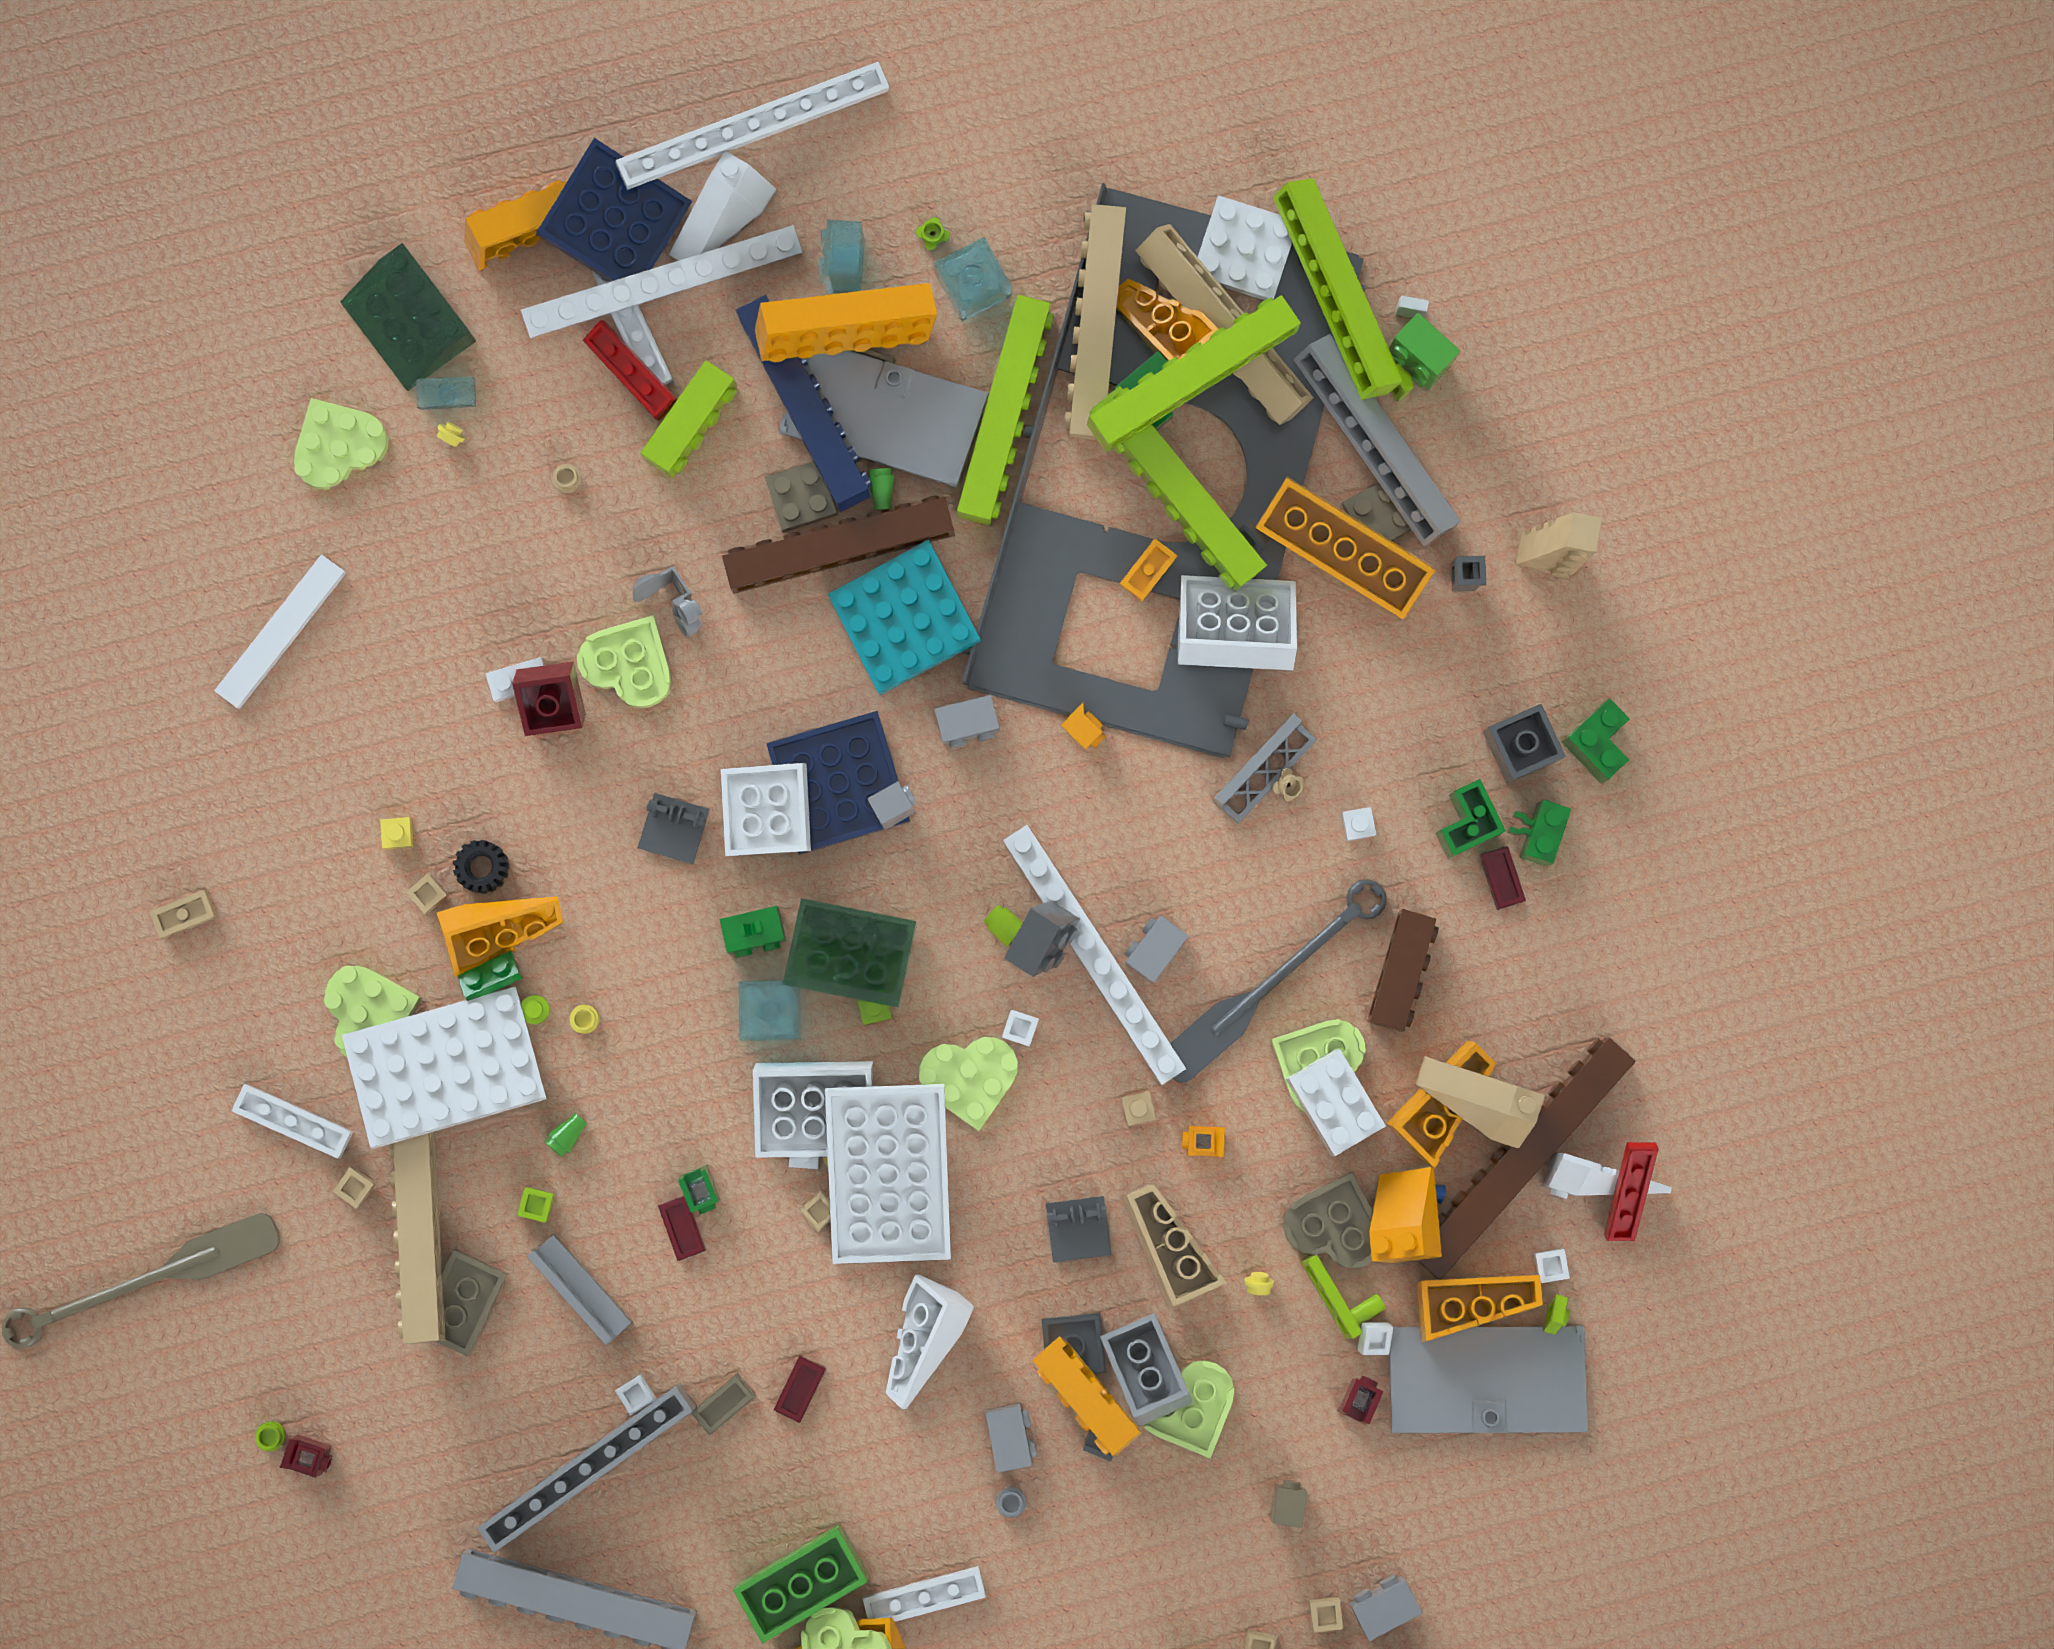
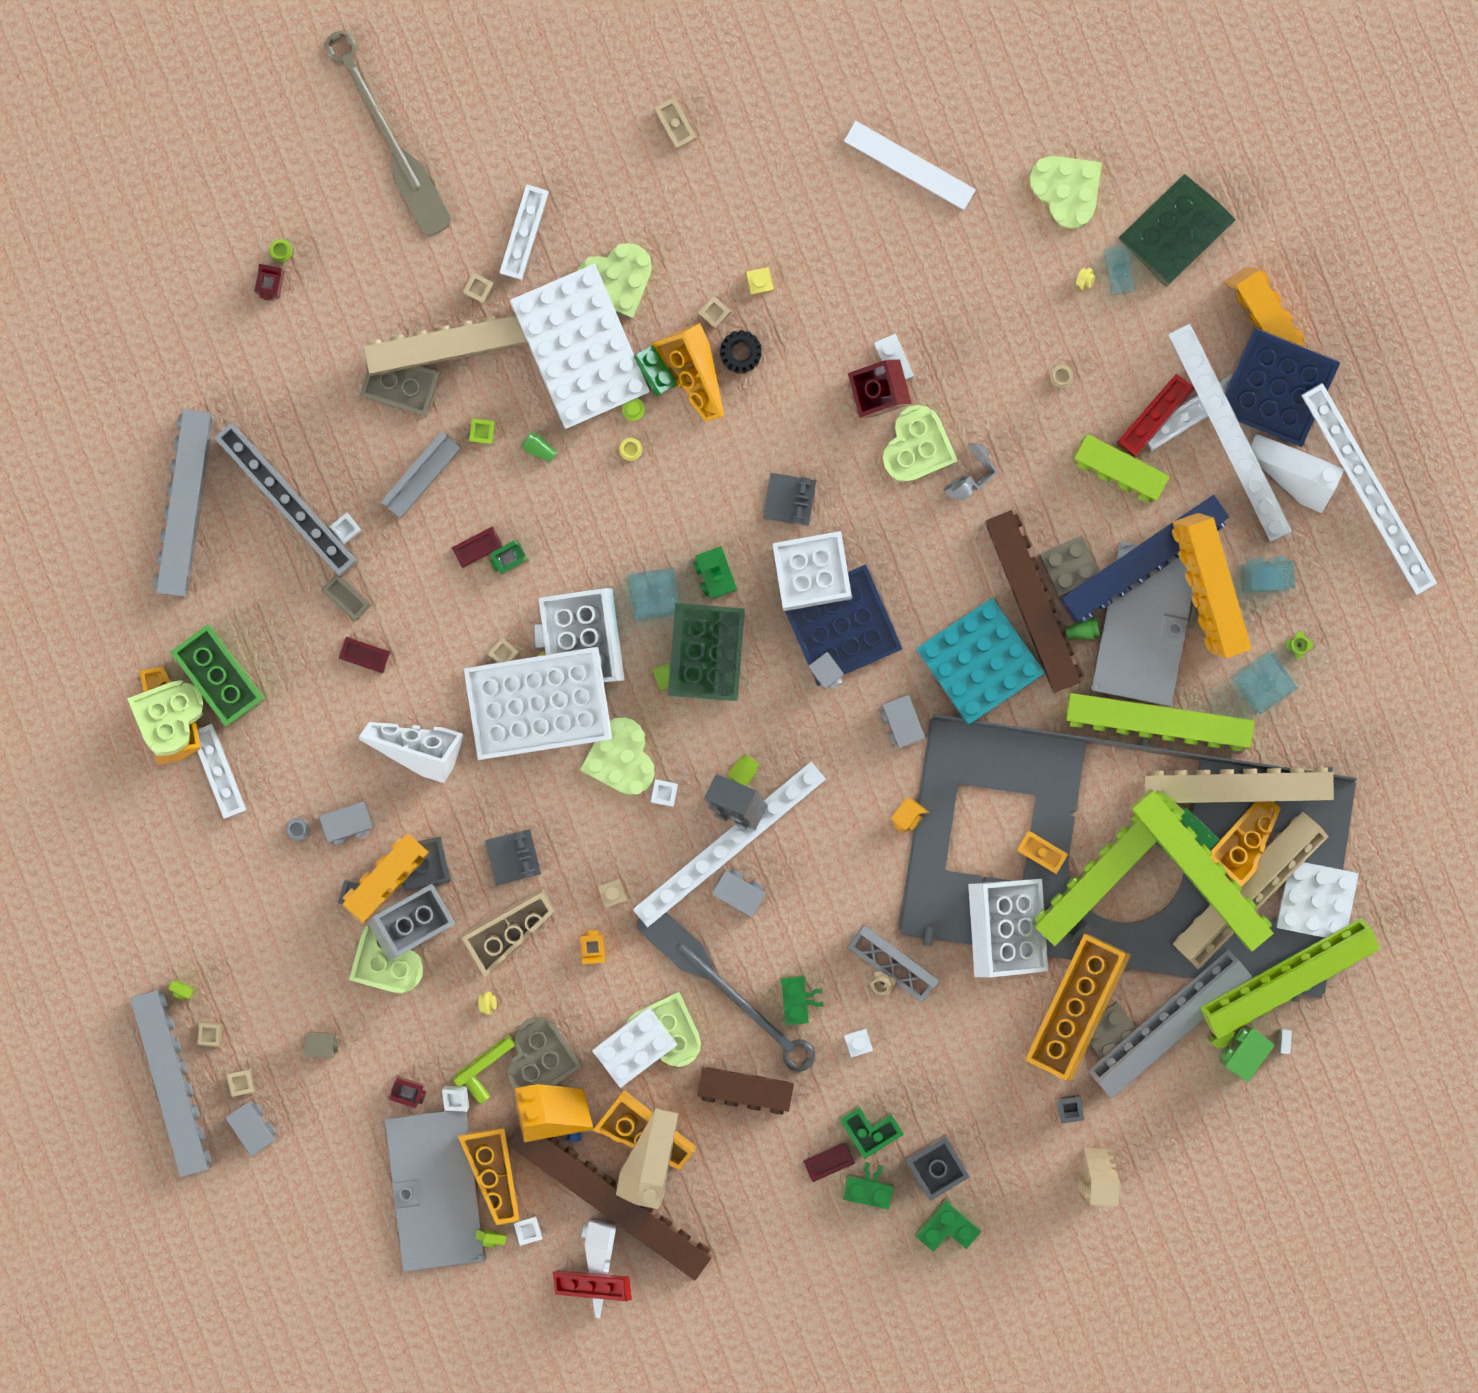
camera: 85 degrees right, 5 degrees up
none -> green brick [781,975,824,1025]

